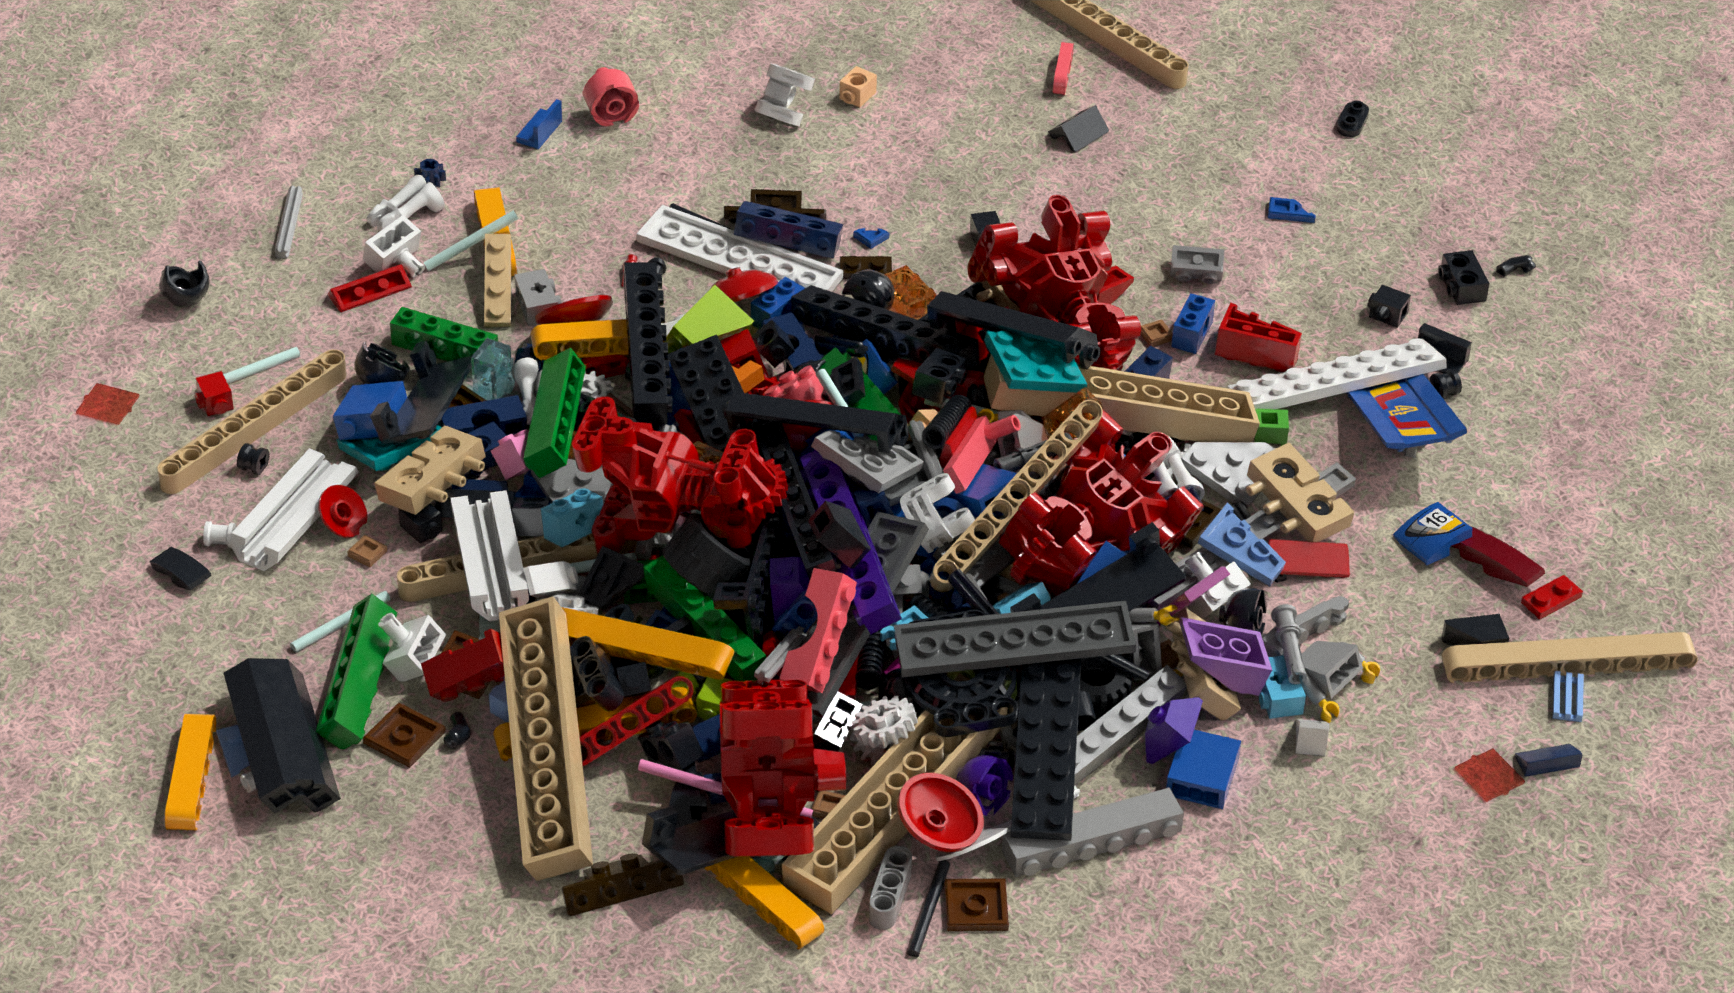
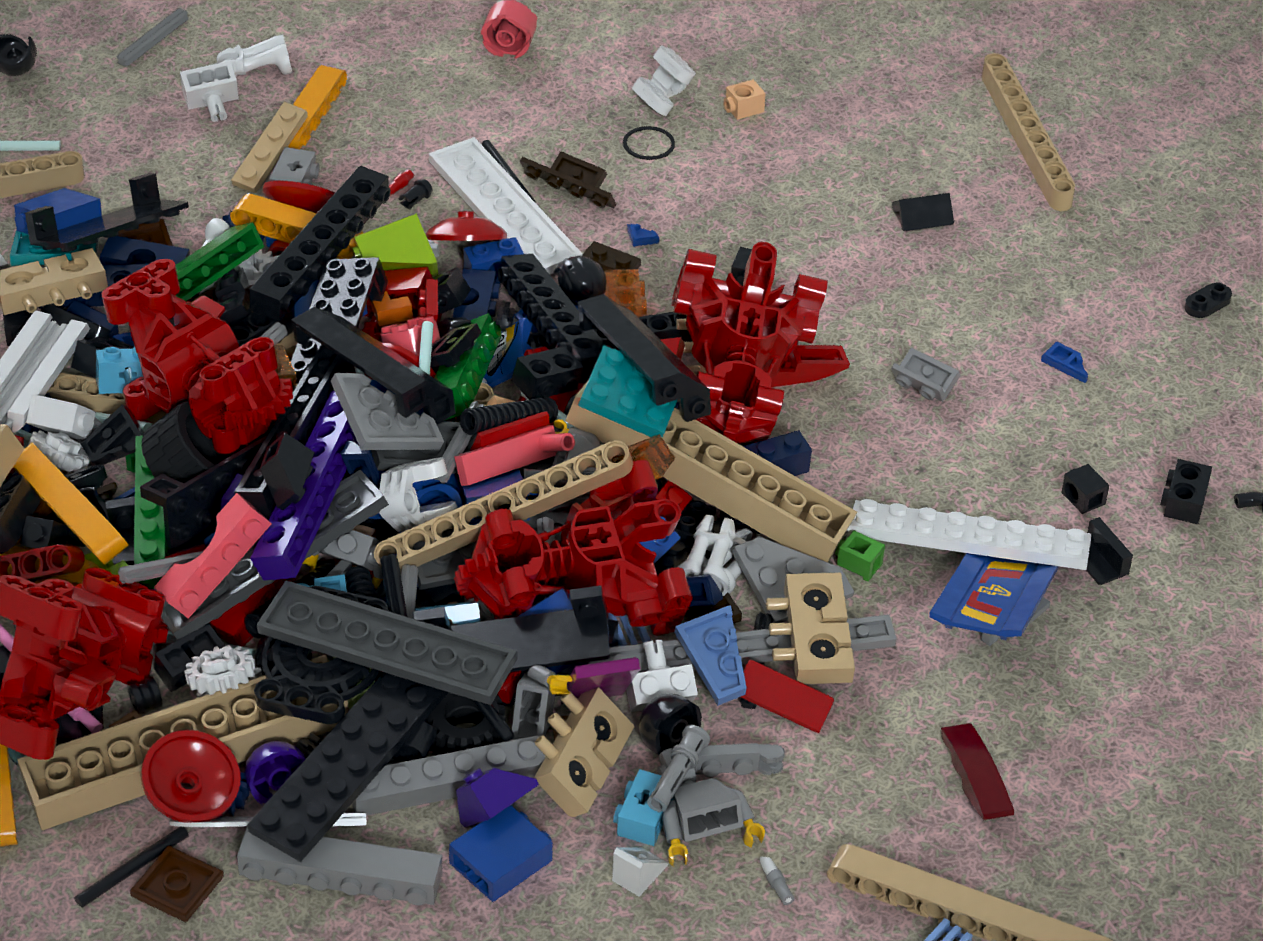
camera: 30 degrees right, 0 degrees up
red slope [328,264,412,313] -> none
black cylinder [354,342,410,385] -> none
green brick [390,307,499,373] -> none
dark blue gear [414,159,446,187] -> none
light aqua bar [423,210,519,271] -> none
clear light blue brick [471,338,515,401] -> none
blue panel [516,99,562,150] -> none
dark blue brick [733,201,844,259] -> none
light grey beam [869,846,912,930] -> none
coral beam [1053,42,1074,95] -> none
medium nougat tile [1141,319,1173,347] -> none
blue brick [1171,293,1215,354] -> none
medium lavender slope [1179,617,1272,696] -> none
red wedge [1215,302,1302,372] -> none
blue slope [1393,502,1472,565] -> none
black wheel [1429,368,1462,399] -> none
black slope [1441,614,1509,646] -> none
red plate [1521,575,1583,619] -> none
none -> red plate [418,279,438,322]
none -> black piece [623,126,675,160]
none -> light grey piece [759,857,794,905]

